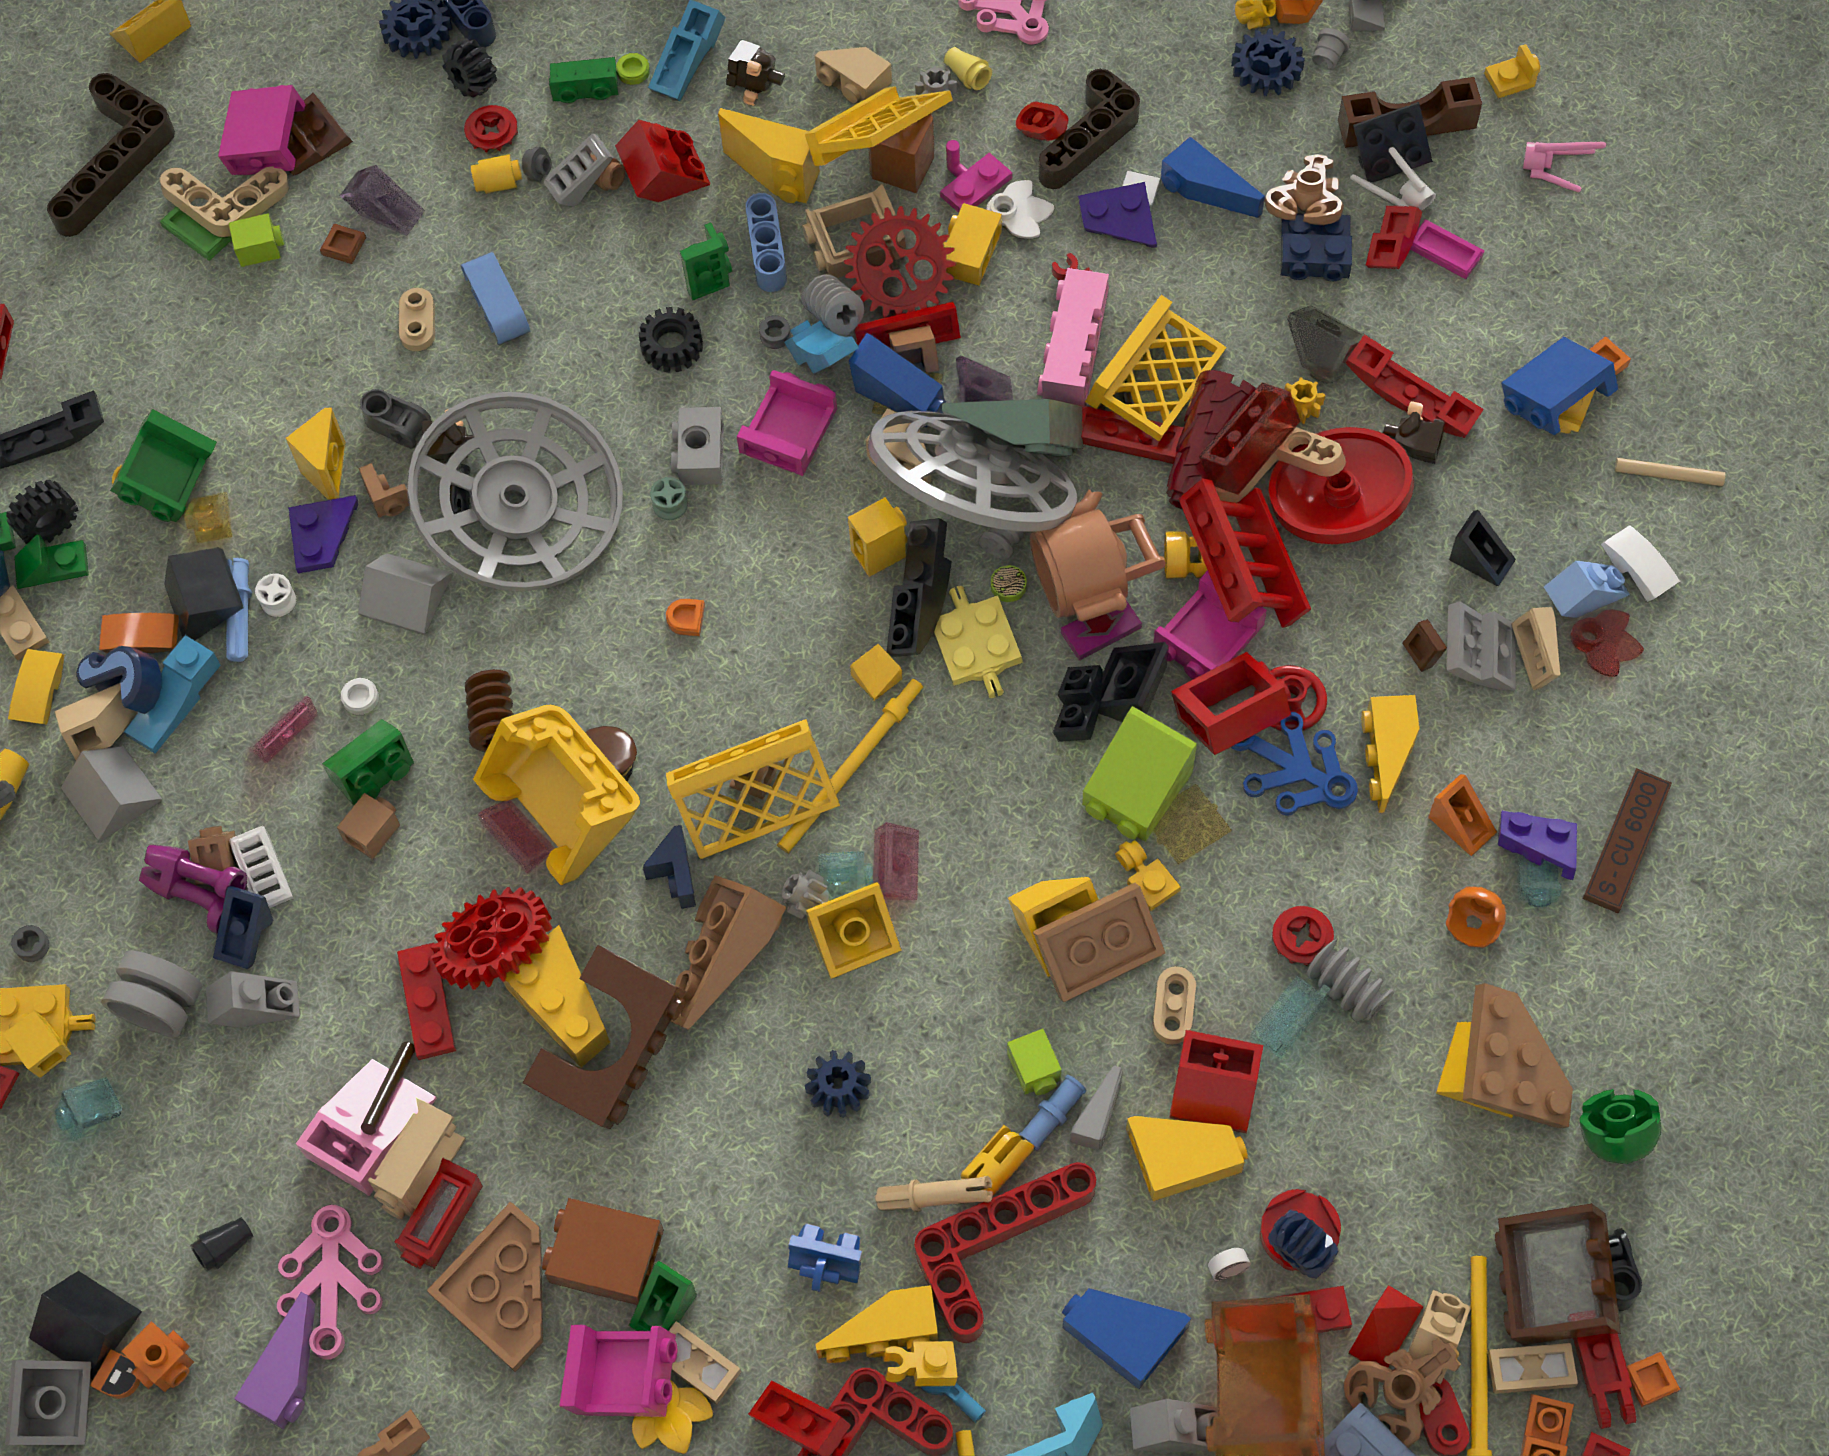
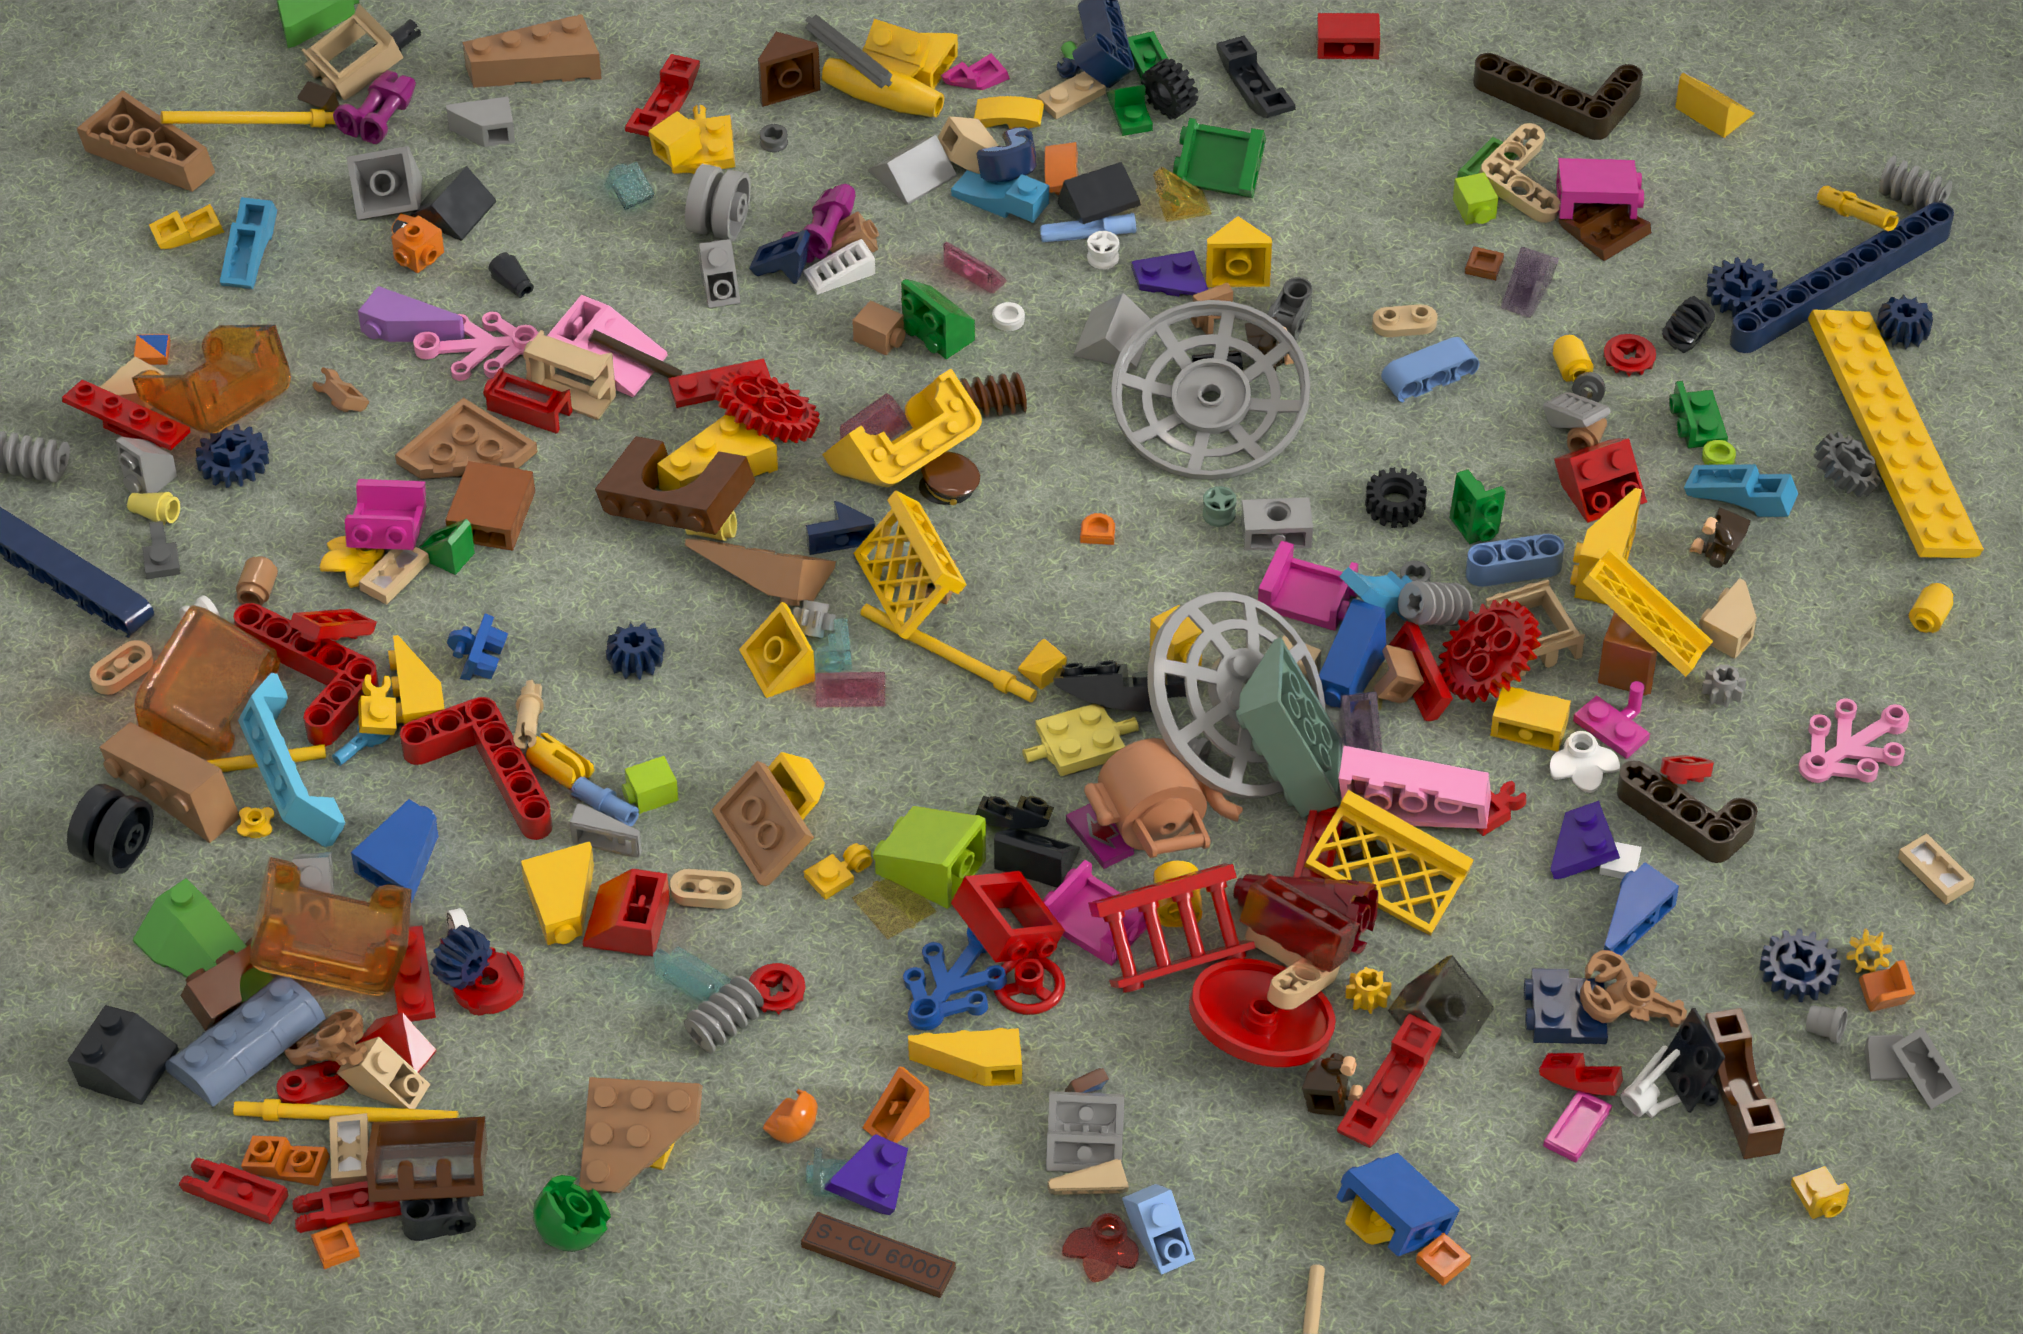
camera: 85 degrees right, 15 degrees down
light yellow cone [944,47,992,90] -> none
black slope [1449,510,1516,586] -> none
bright pink plant [1523,142,1606,192] -> none
white slope [1601,526,1680,602] -> none

